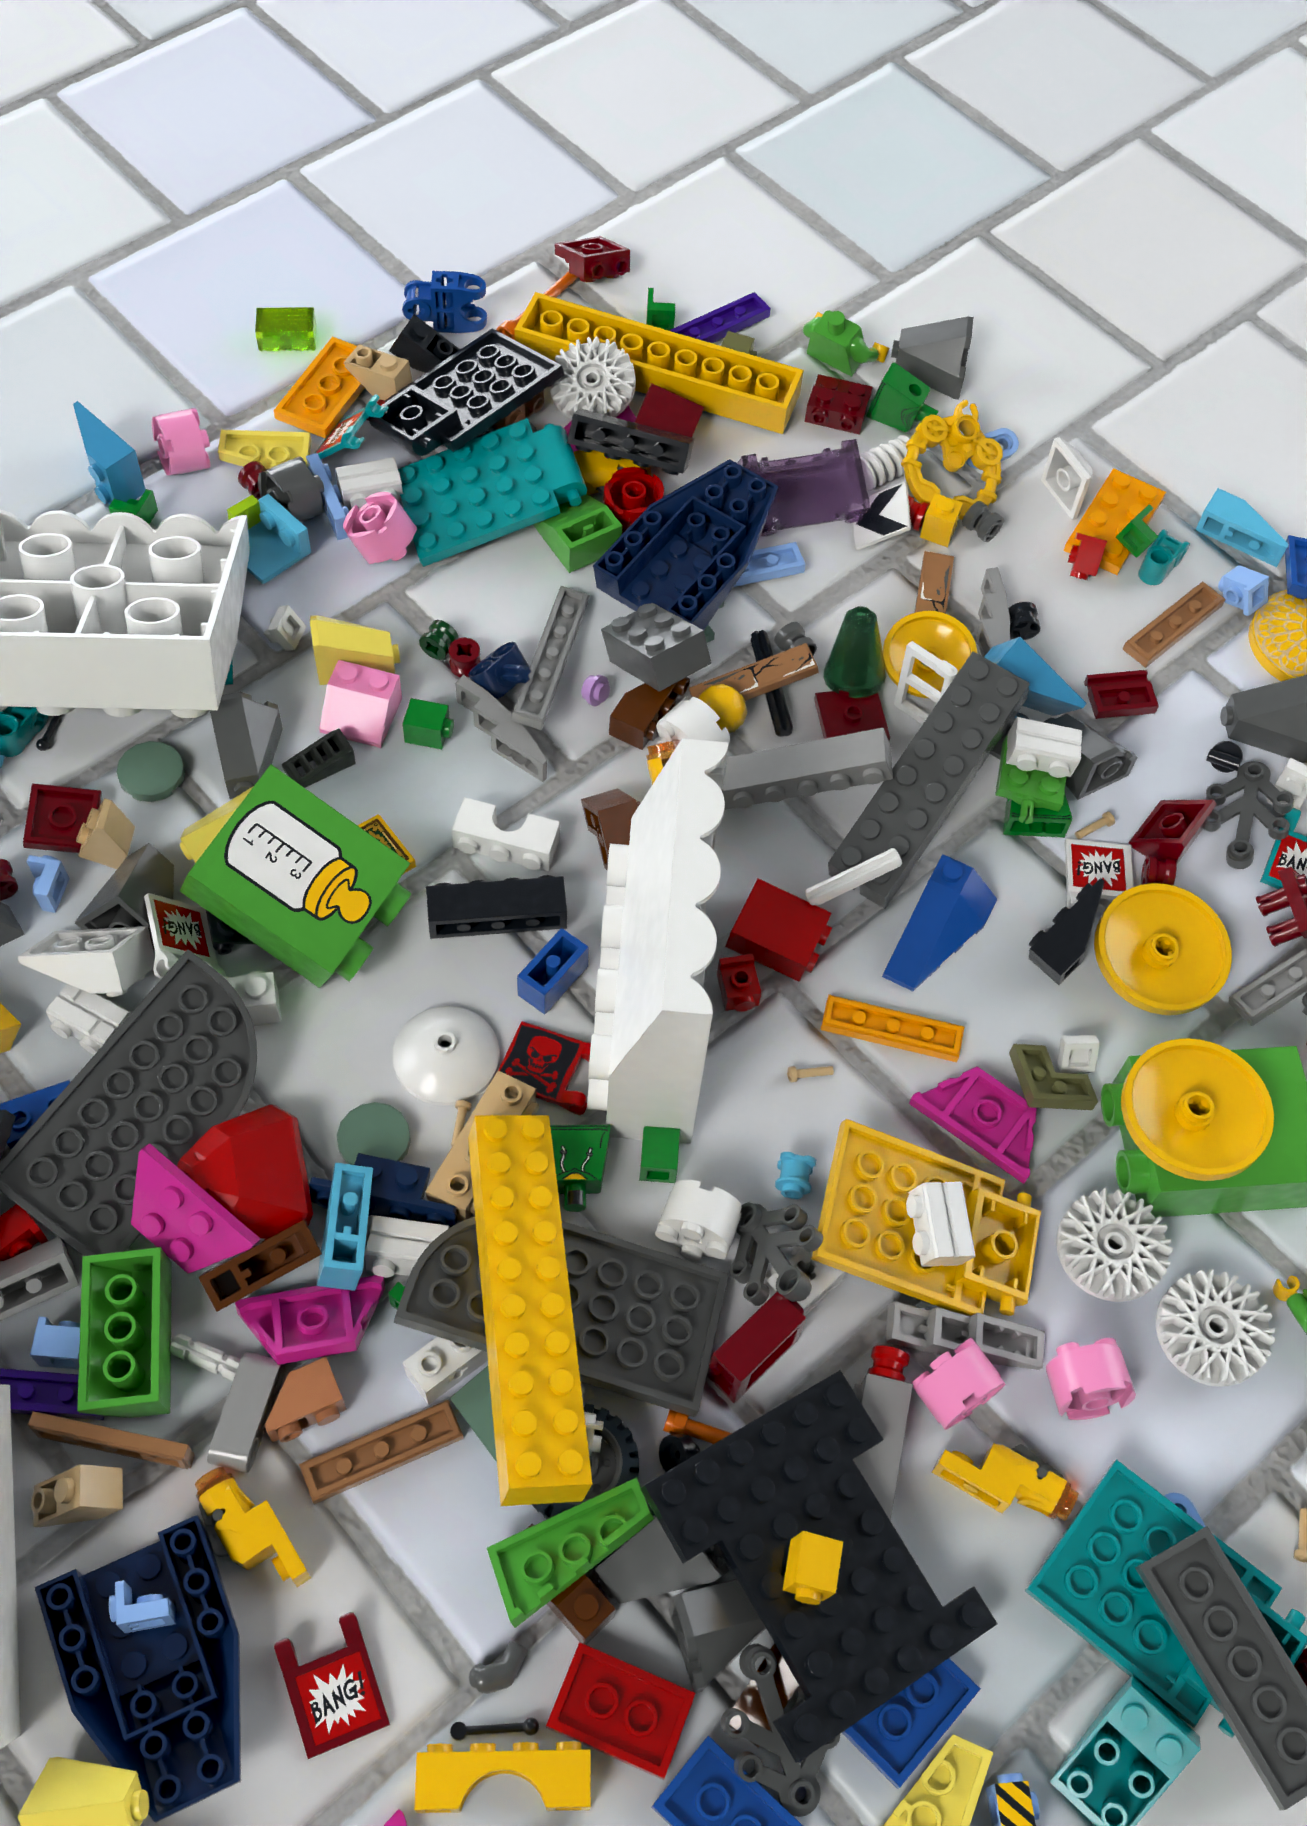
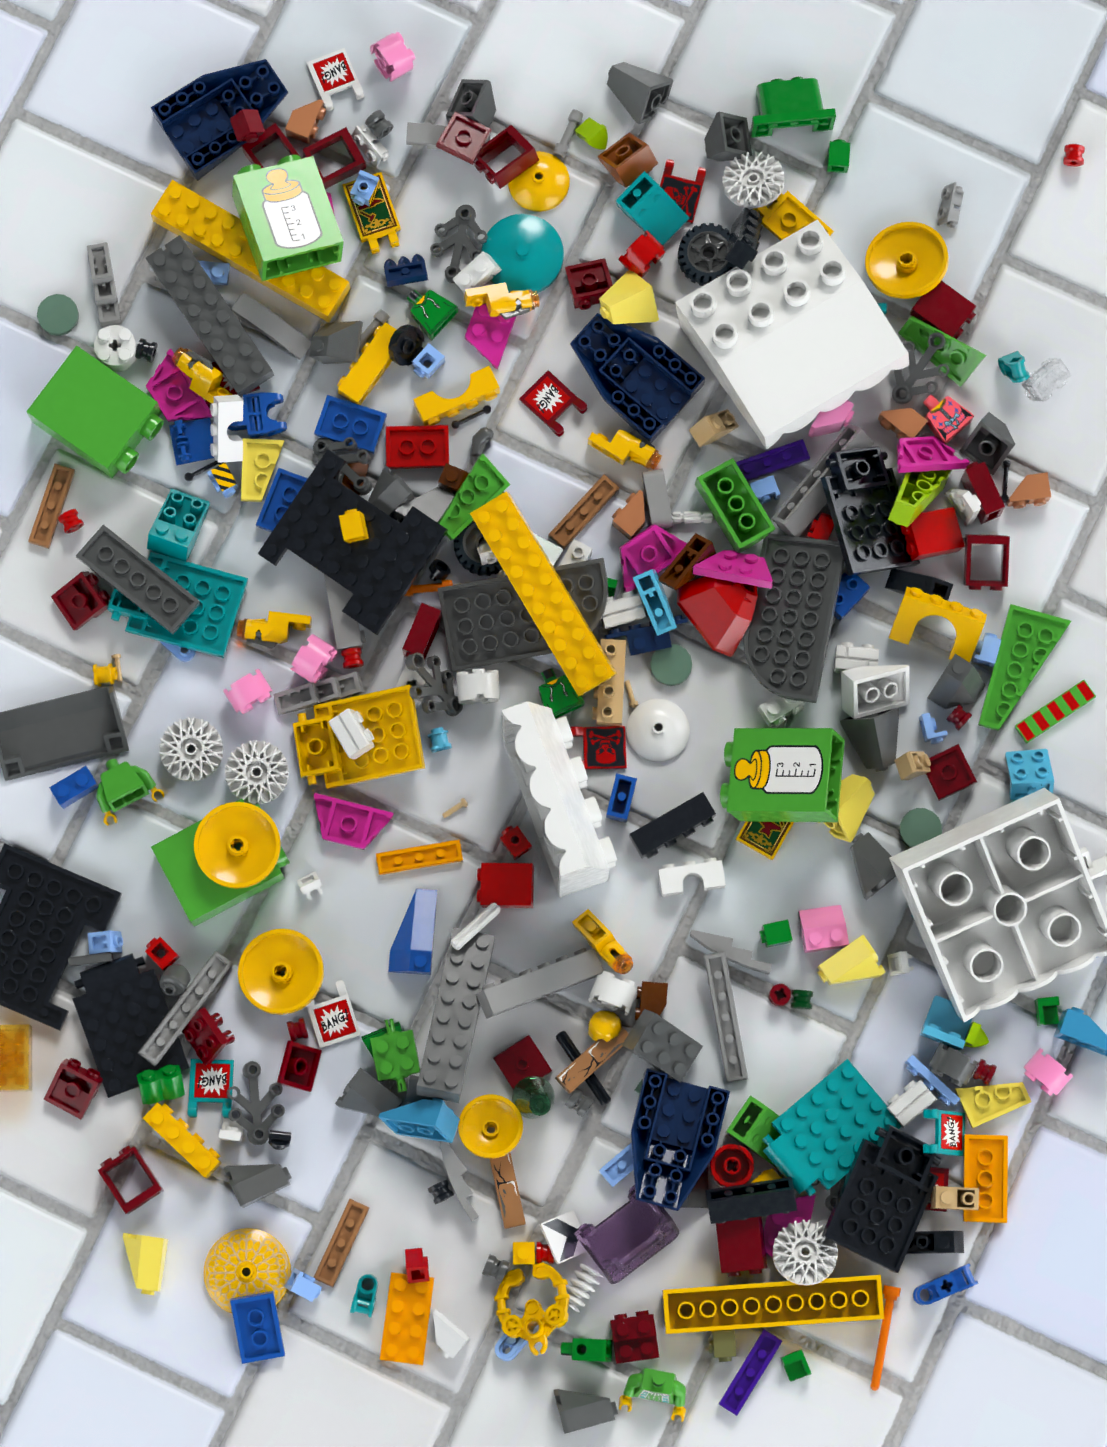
camera: 160 degrees right, 20 degrees up
medium nougat tile [28,1411,195,1469] -> none
light blue bracket [109,1580,176,1633] -> none
flag [144,893,226,978] -> none
clear neon green brick [255,307,316,352] -> none
pearl dark grey slope [281,728,356,788] -> none
bright pink brick [343,492,417,564] -> none
dark blue beam [468,642,531,699] -> none
dark red plate [555,236,630,282] -> none
lavender plate [581,675,610,706] -> none
reddish brown brick [581,788,640,870] -> none
white window [894,641,958,725] -> none
white brick [1006,717,1082,778] -> none
olive plate [1009,1044,1098,1110] -> none
black slope [1029,878,1105,985] -> none
tan piece [1075,812,1115,839] -> none
dark red plate [1084,670,1159,719] -> none
green panel [1116,504,1159,558] -> none
medium azure slope [1196,488,1289,567] -> none

